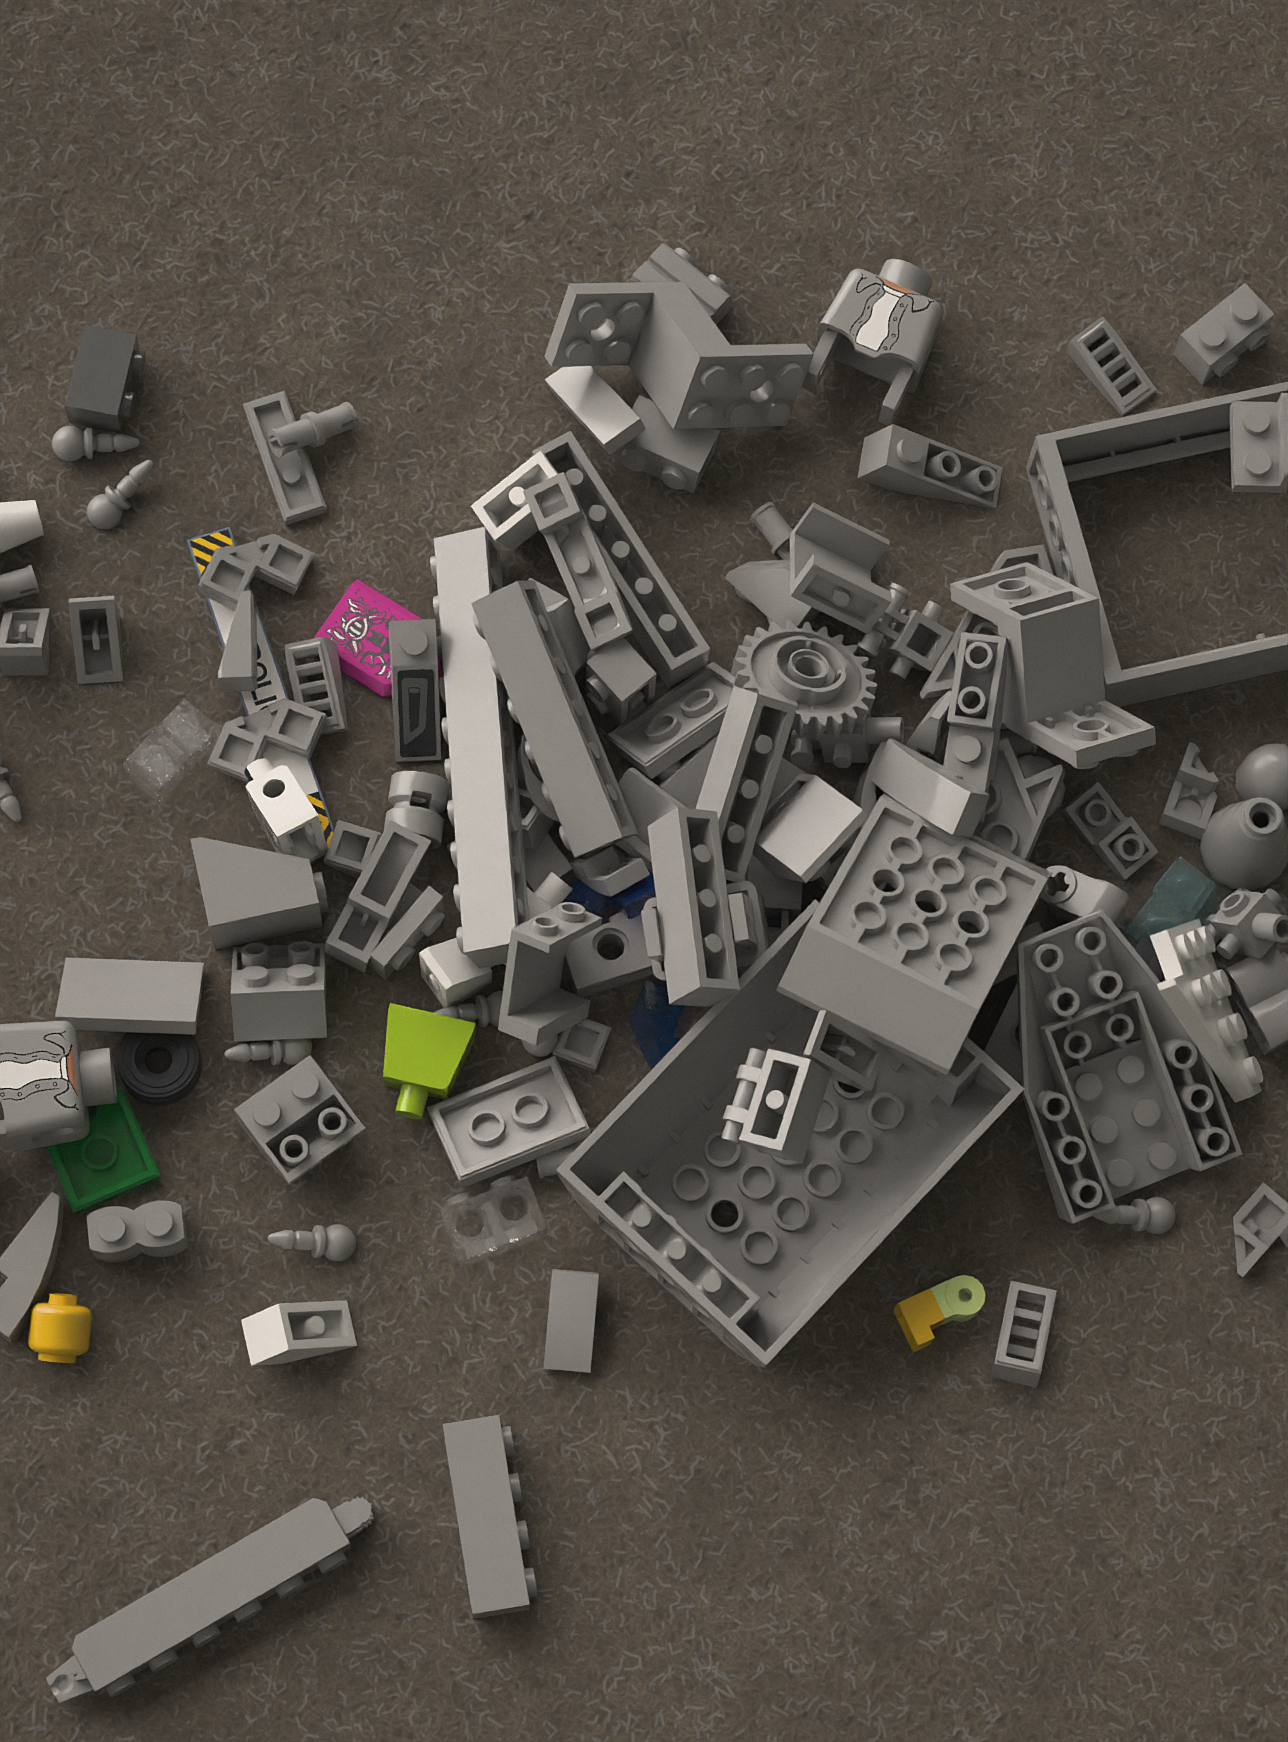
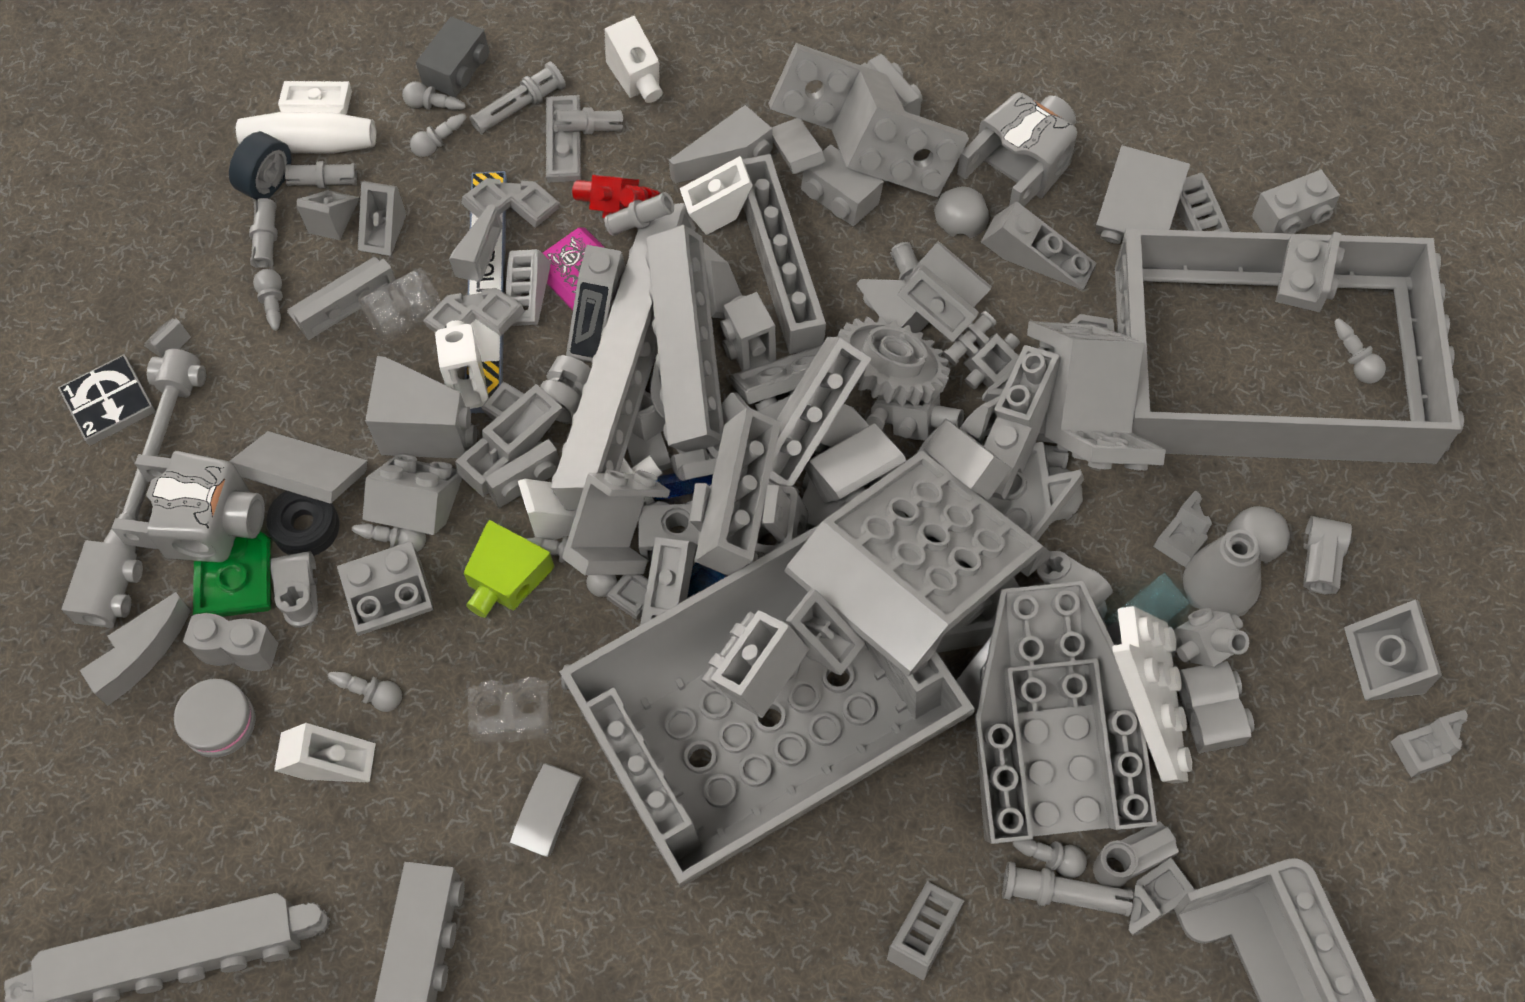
camera: 25 degrees right, 10 degrees down
yellow head [28,1293,92,1363] -> none
light grey tile [427,1056,591,1188] -> none
light grey slope [523,472,634,652] -> none
leg [893,1275,986,1353] -> none
light grey slope [1059,782,1158,880] -> none
none -> light grey head [174,679,256,757]
none -> light grey piece [271,551,318,627]
none -> light grey panel [287,257,398,340]
none -> light grey pin [469,61,566,134]
none -> red piece [572,175,661,218]
none -> white torso [604,16,663,103]
none -> light grey pin [604,192,674,236]
none -> light grey plate [640,537,696,625]
none -> light grey slope [669,105,773,183]
none -> light grey hair [934,186,990,238]
none -> light grey pin [1002,861,1133,917]
none -> light grey piece [1093,821,1179,888]
none -> light grey panel [1095,145,1190,244]

